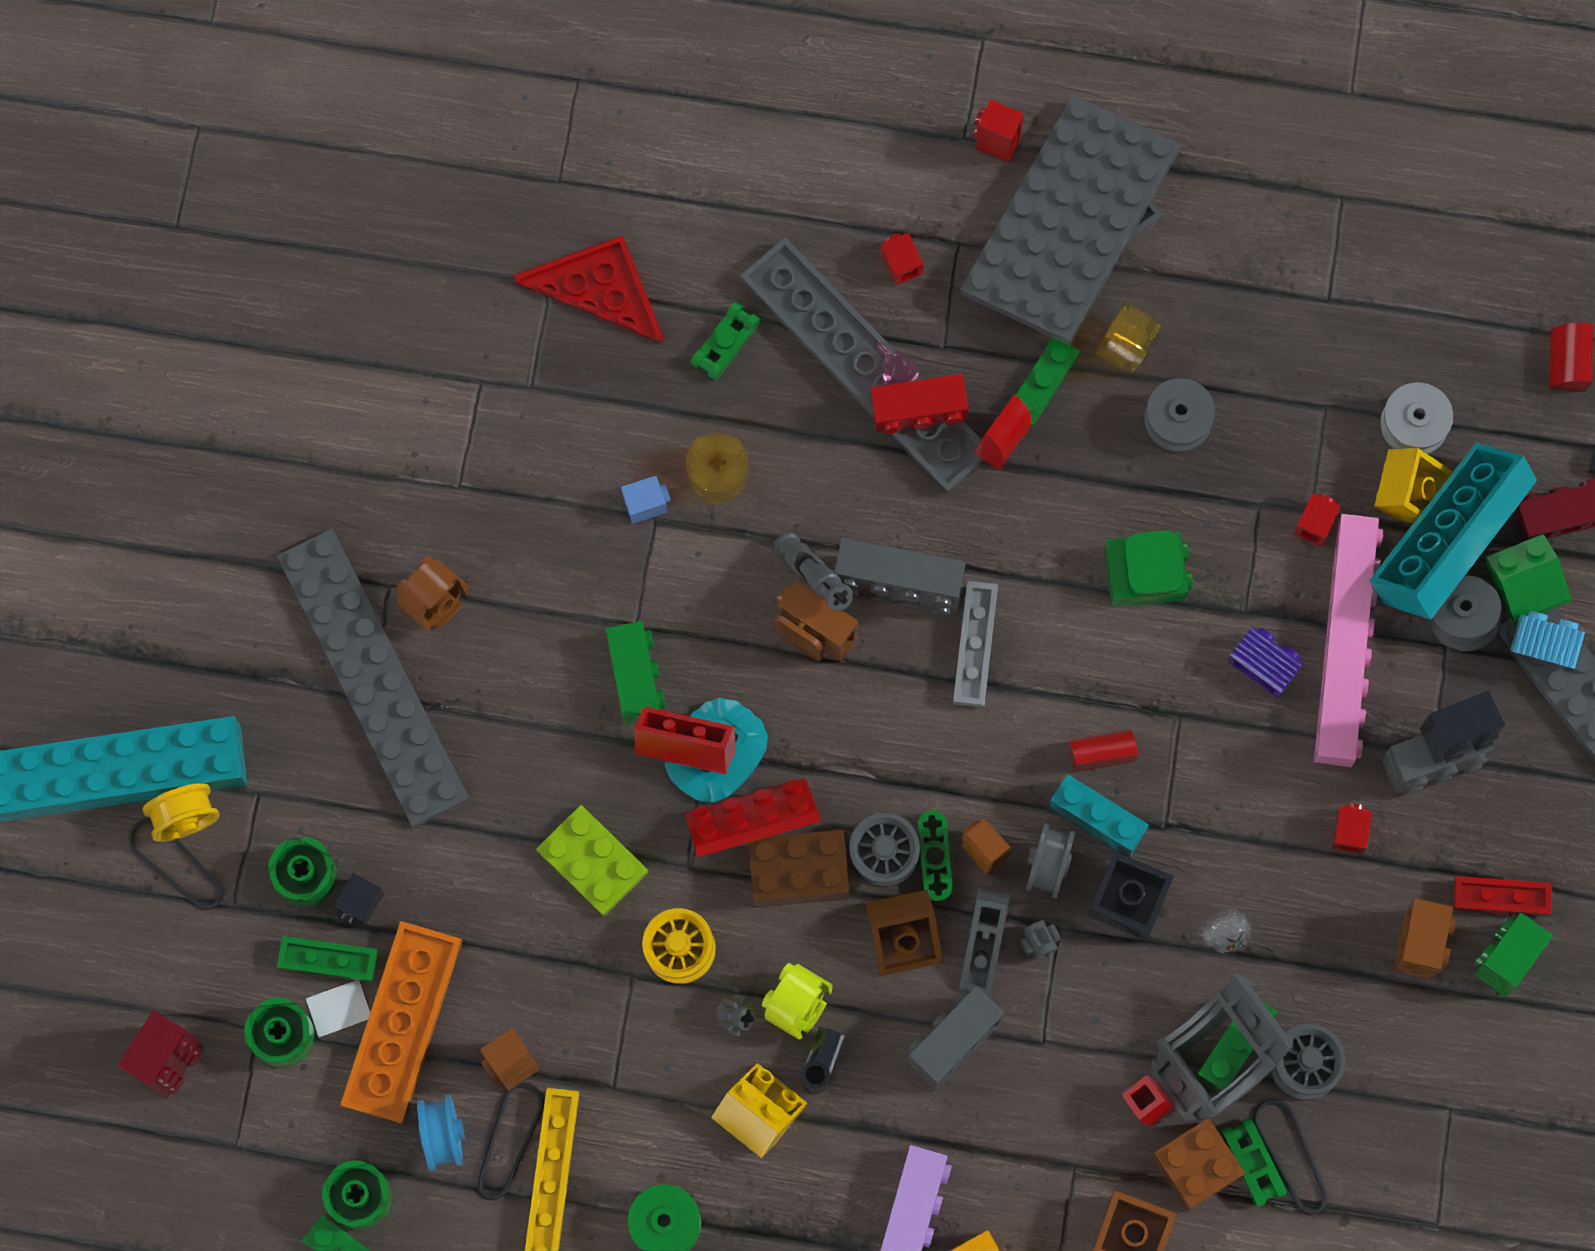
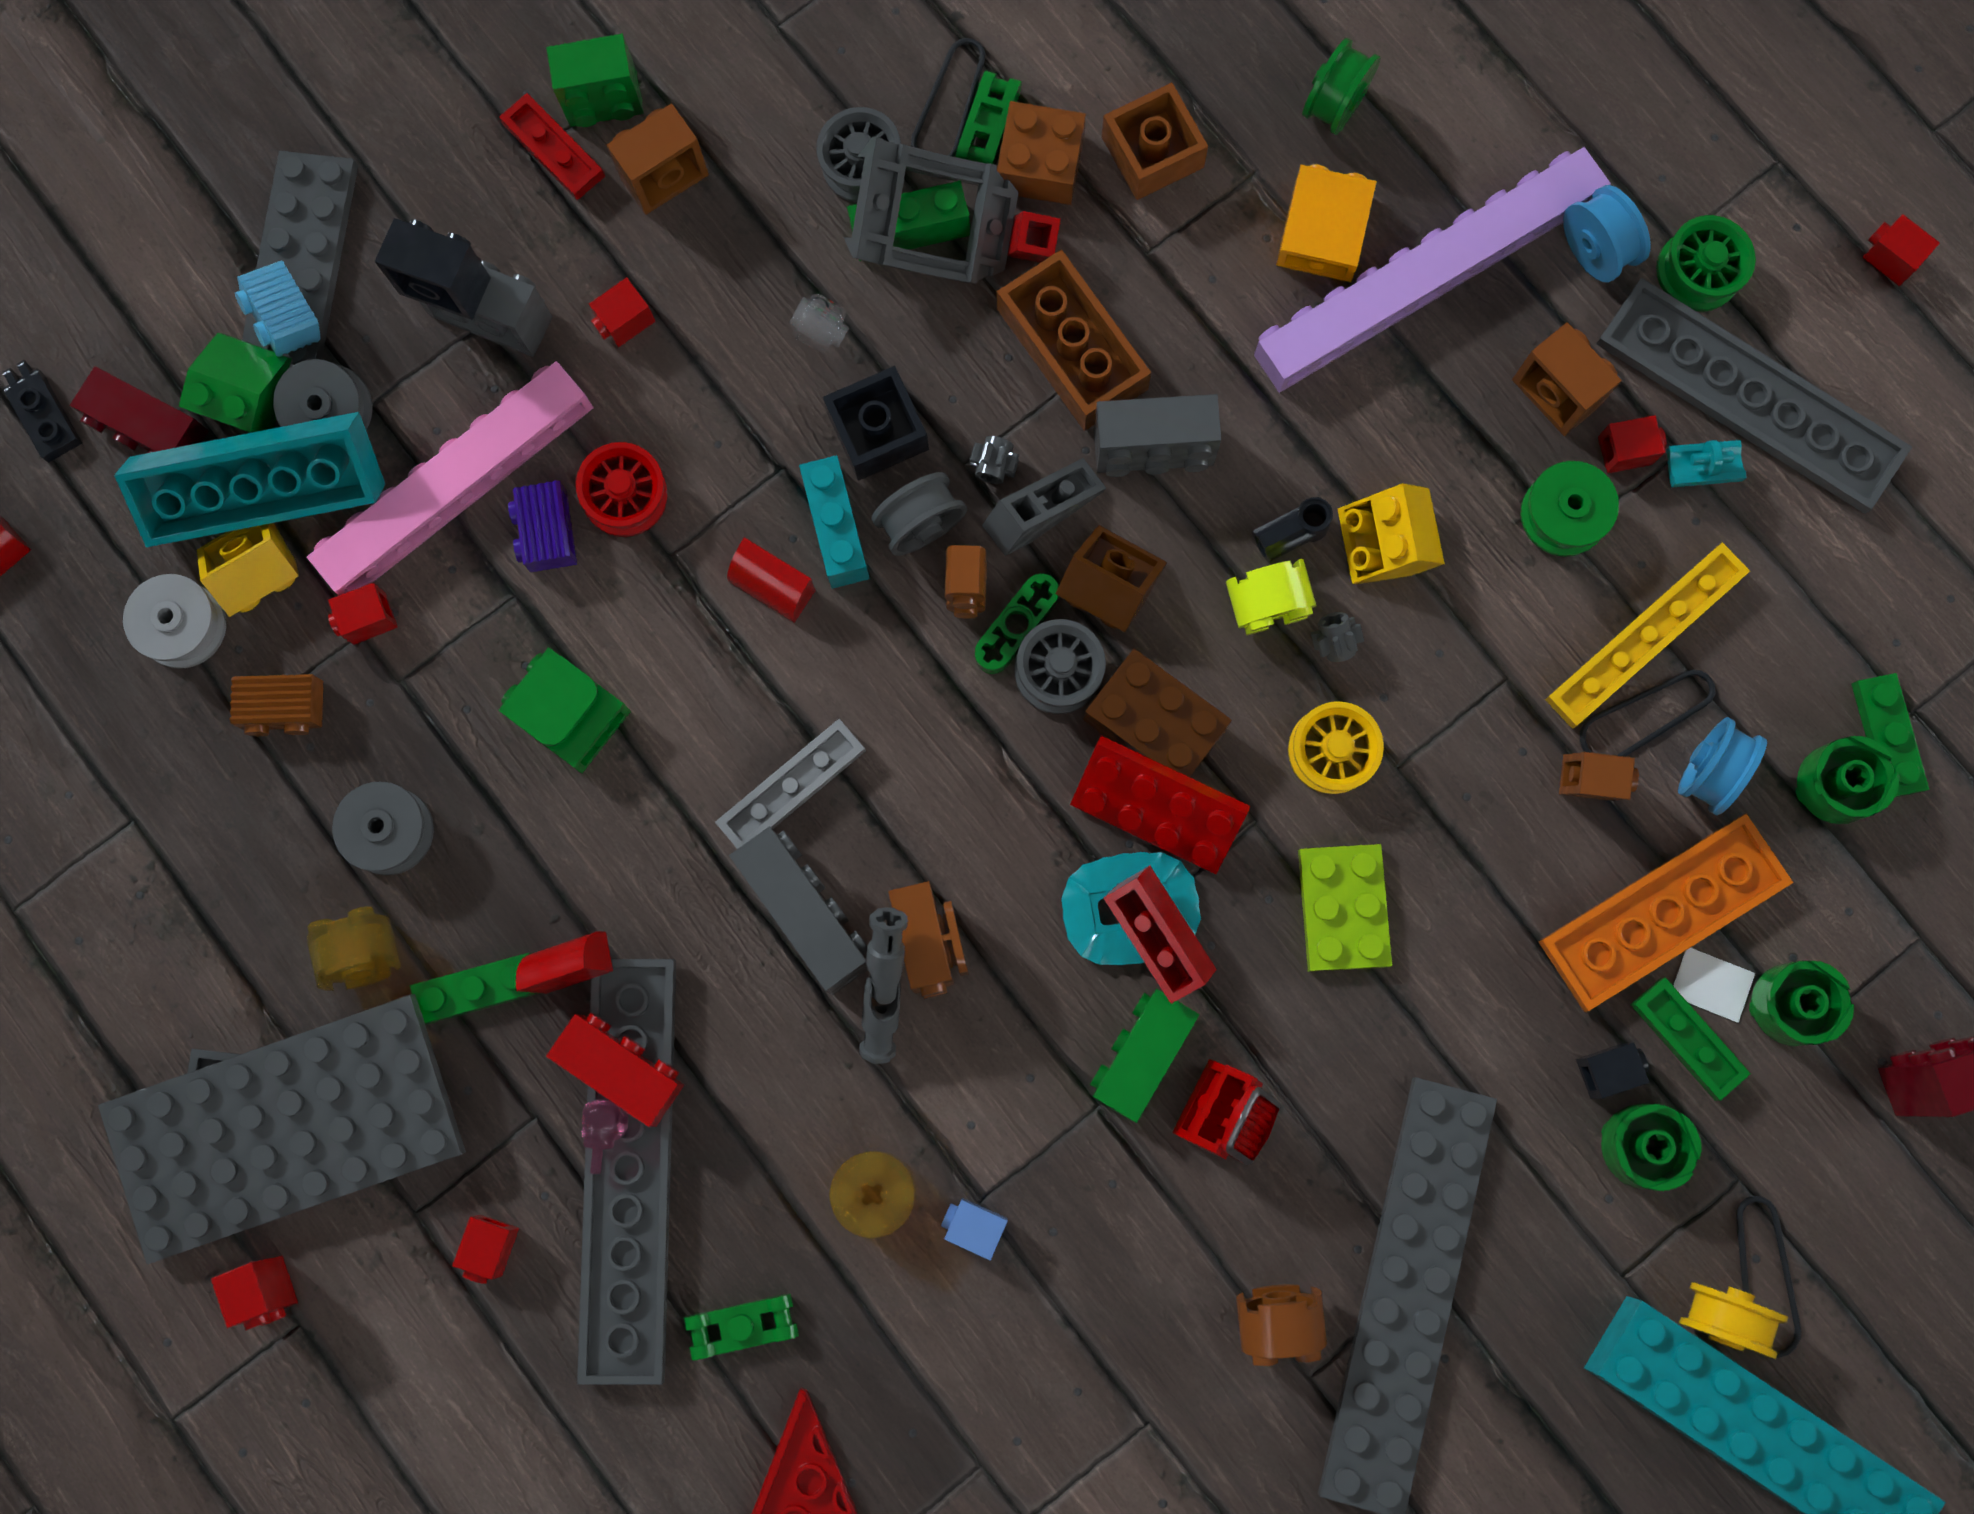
camera: 135 degrees left, 5 degrees up
none -> dark orange brick [229,674,323,736]
none -> red wheel [576,442,668,537]
none -> dark orange brick [997,249,1151,431]
none -> red piece [1172,1058,1280,1165]

